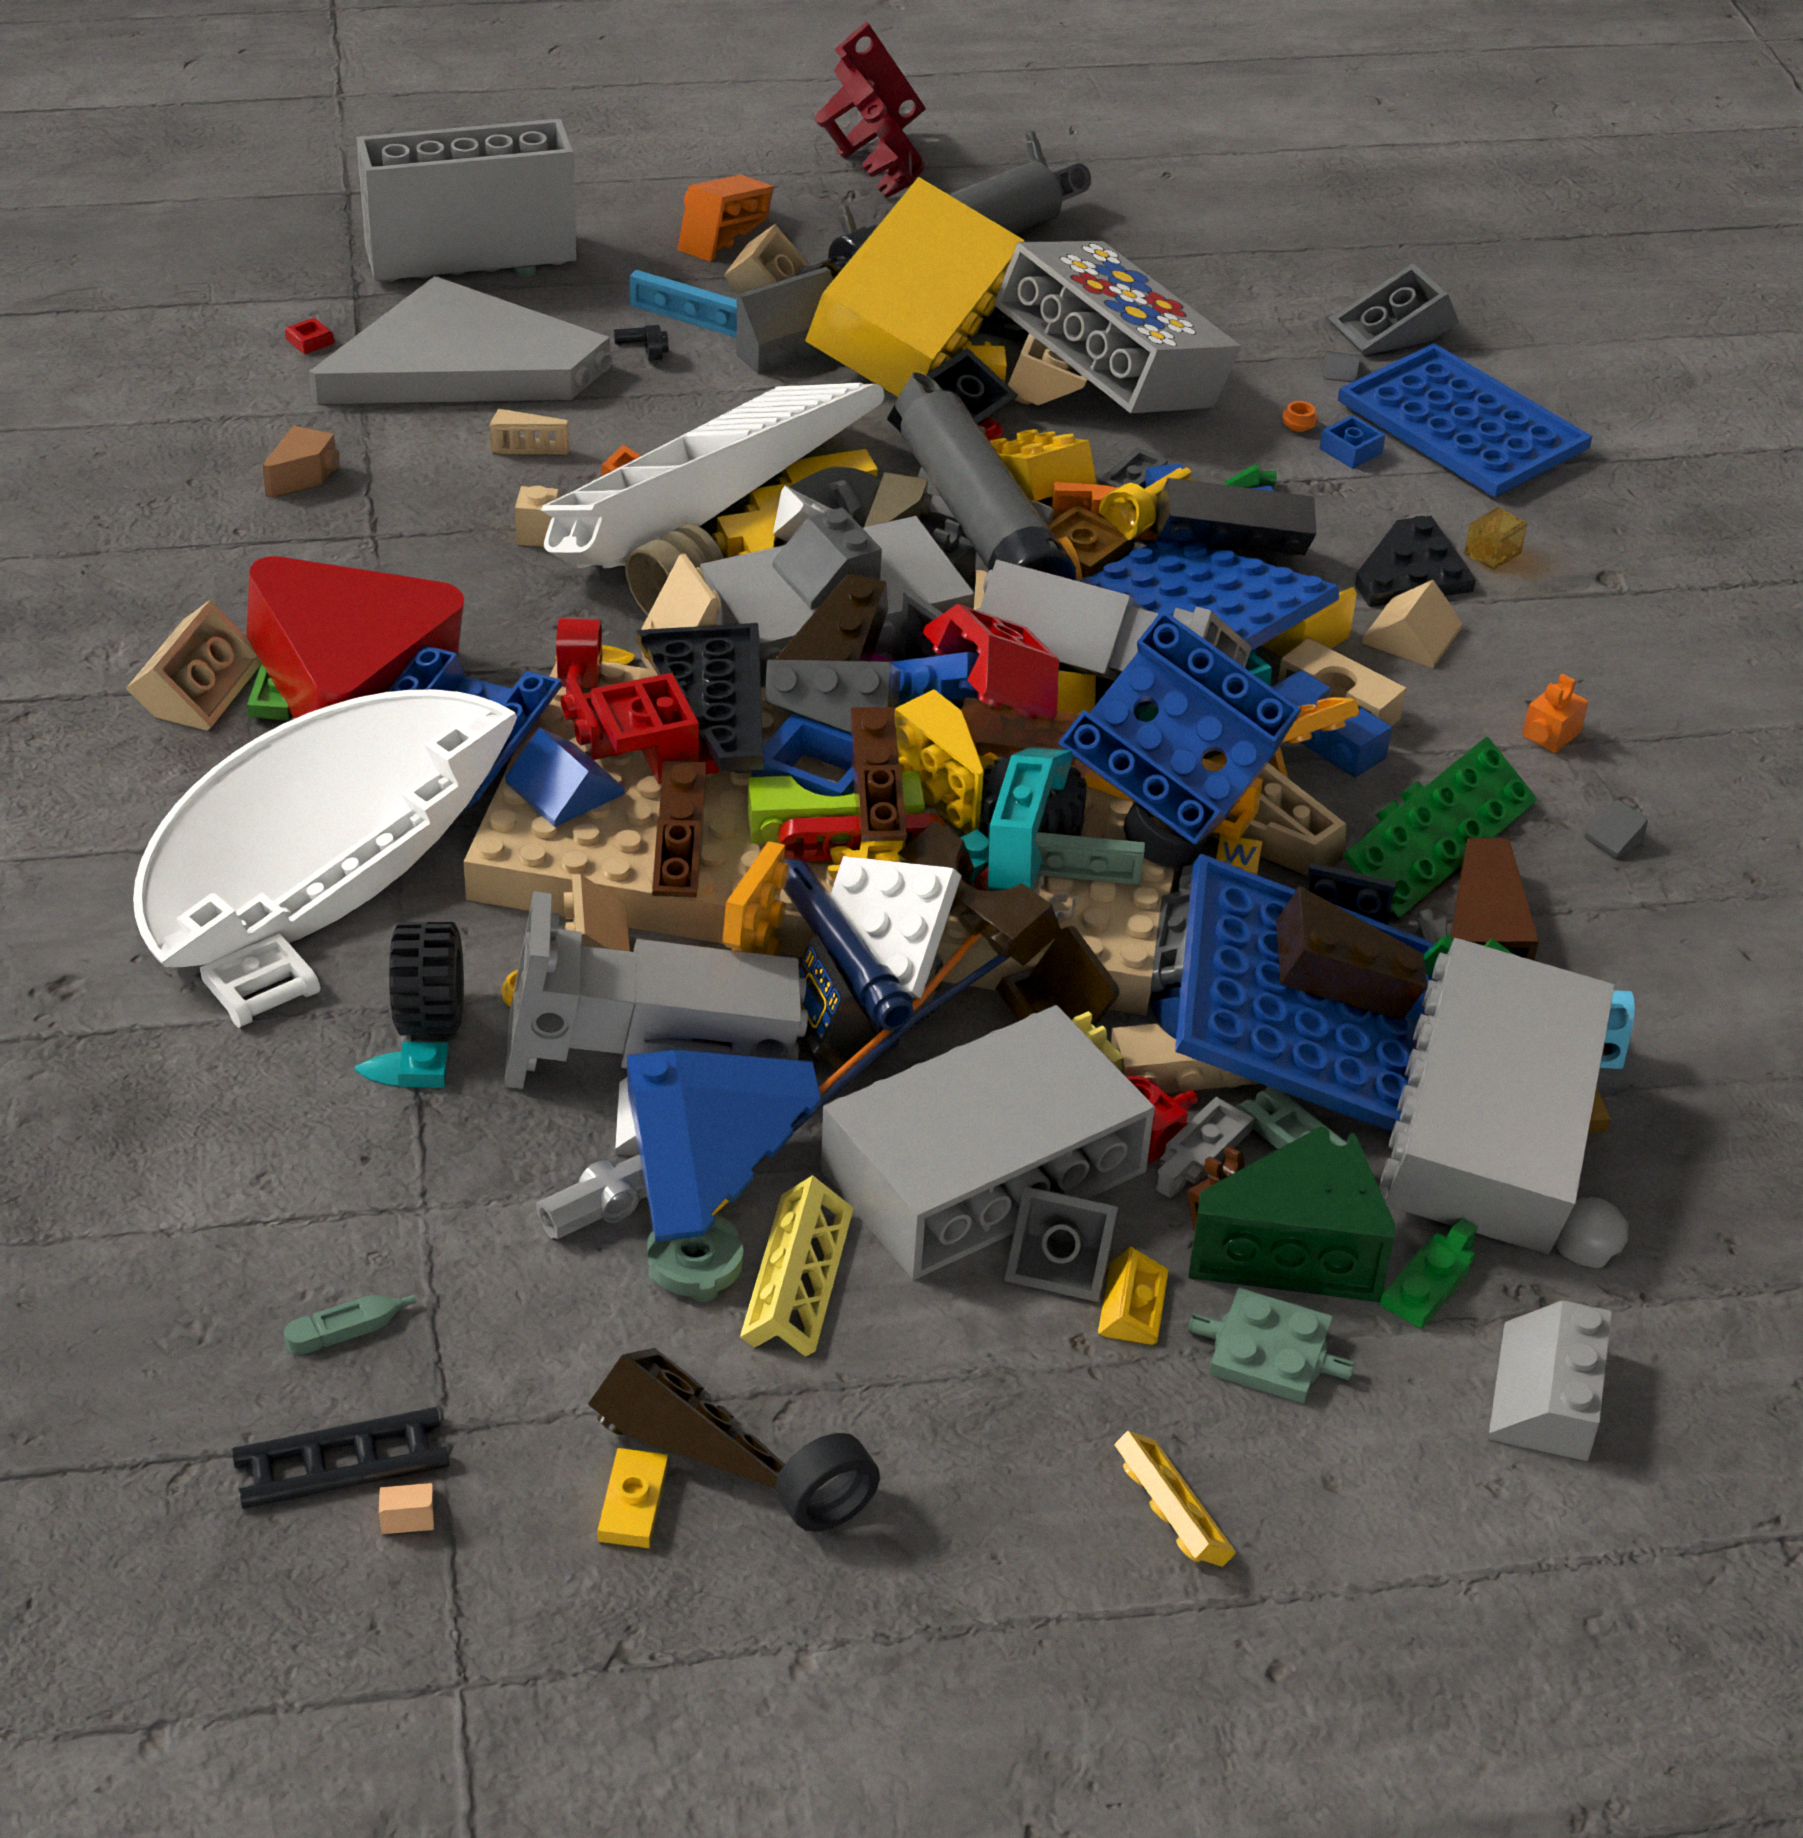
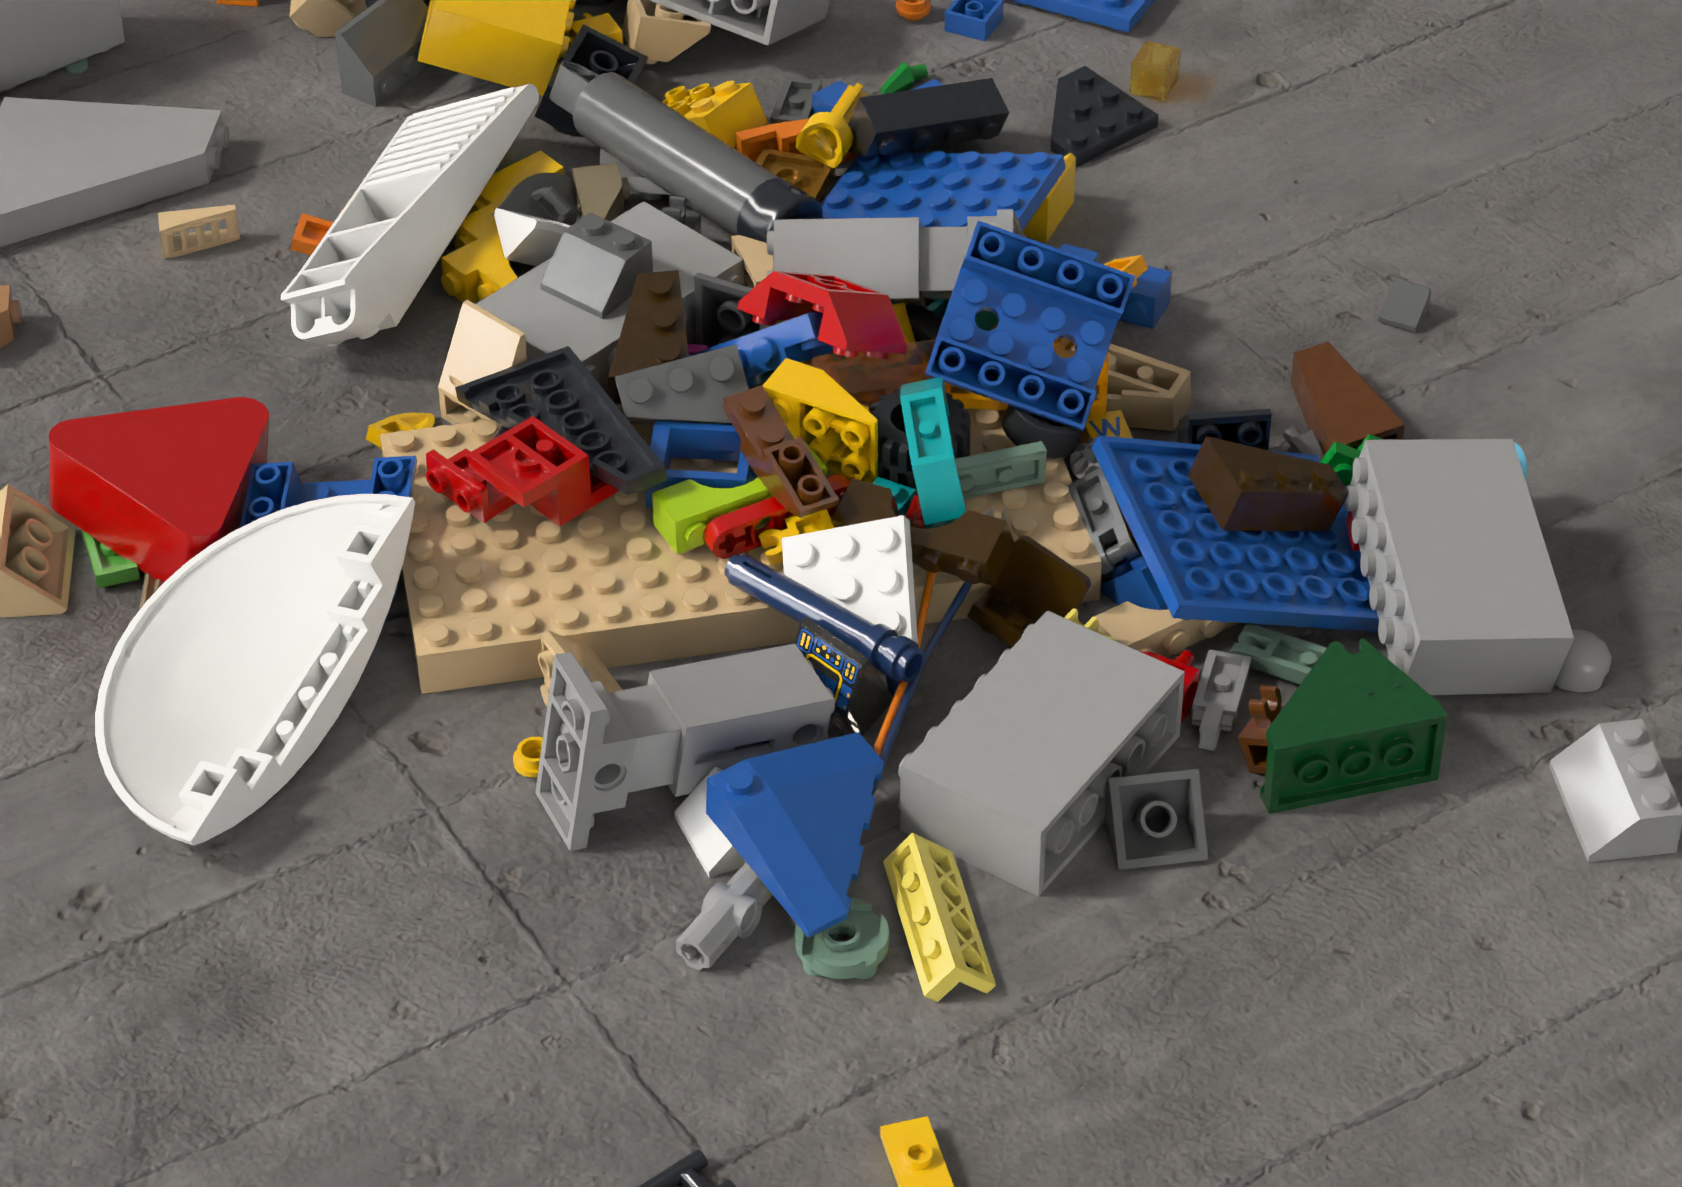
camera: 20 degrees left, 0 degrees up
white plate [200,933,320,1028] -> none
sand green piece [284,1295,417,1355] -> none
teal plate [355,1042,449,1088] -> none
black tyre [389,921,464,1036] -> none
blue slope [506,727,625,827] -> none
tan brick [515,485,559,547] -> none
red piece [556,617,603,688] -> none
dark brown wedge [588,1348,785,1489] -> none
black plate [613,325,669,361] -> none
dark tan wheel [625,523,724,616] -> none
dark azure fence [630,270,737,338] -> none
reddish brown slope [652,760,706,898] -> none
light orange plate [722,841,789,956] -> none
black tyre [775,1433,880,1532] -> none
yellow slope [1098,1246,1169,1345] -> none
yellow plate [1114,1431,1237,1567] -> none
sand green plate [1188,1288,1355,1404] -> none
tan arch [1278,638,1407,726] -> none
green bracket [1343,737,1537,920] -> none
tan slope [1362,580,1463,668] -> none
green hinge [1380,1218,1478,1329] -> none
orange brick [1522,673,1589,753] -> none

